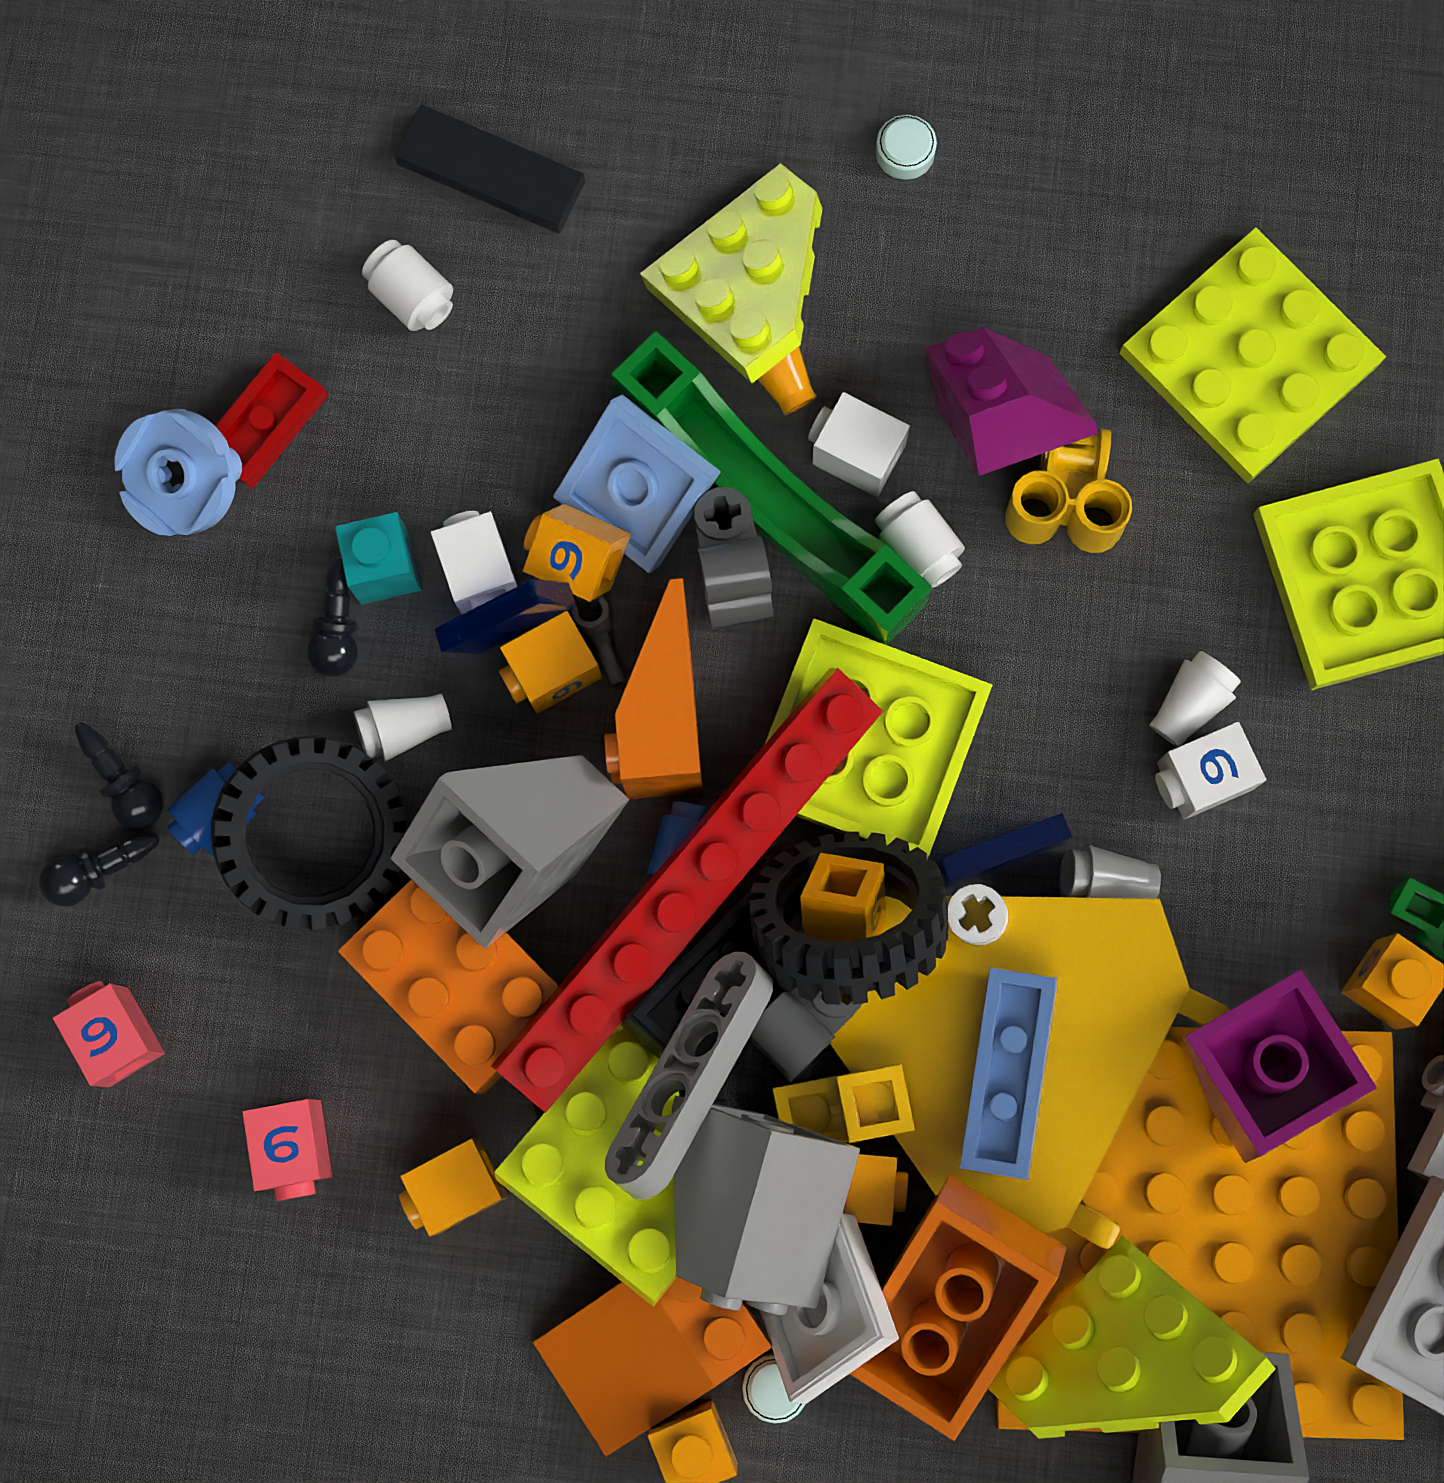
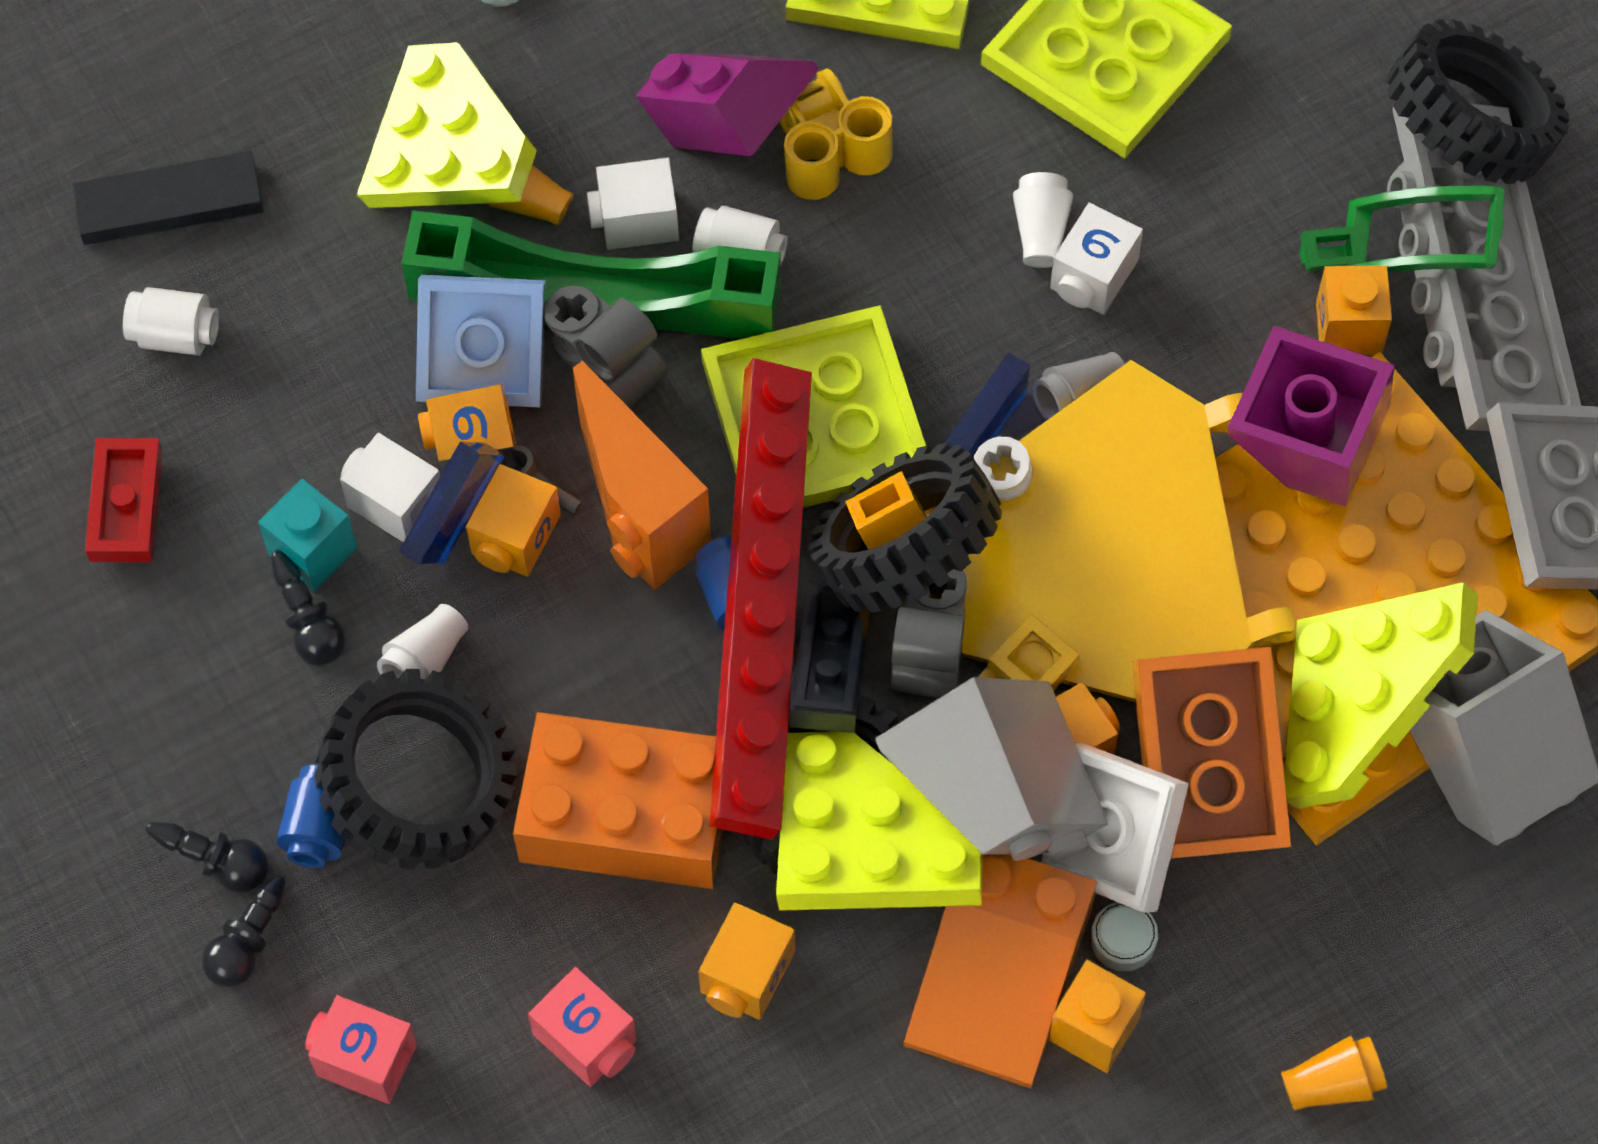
camera: 40 degrees left, 15 degrees down
light blue plate [114,409,242,536] -> none
light grey slope [390,755,629,949] -> none
light grey beam [605,952,773,1200] -> none
medium blue plate [960,968,1058,1180] -> none

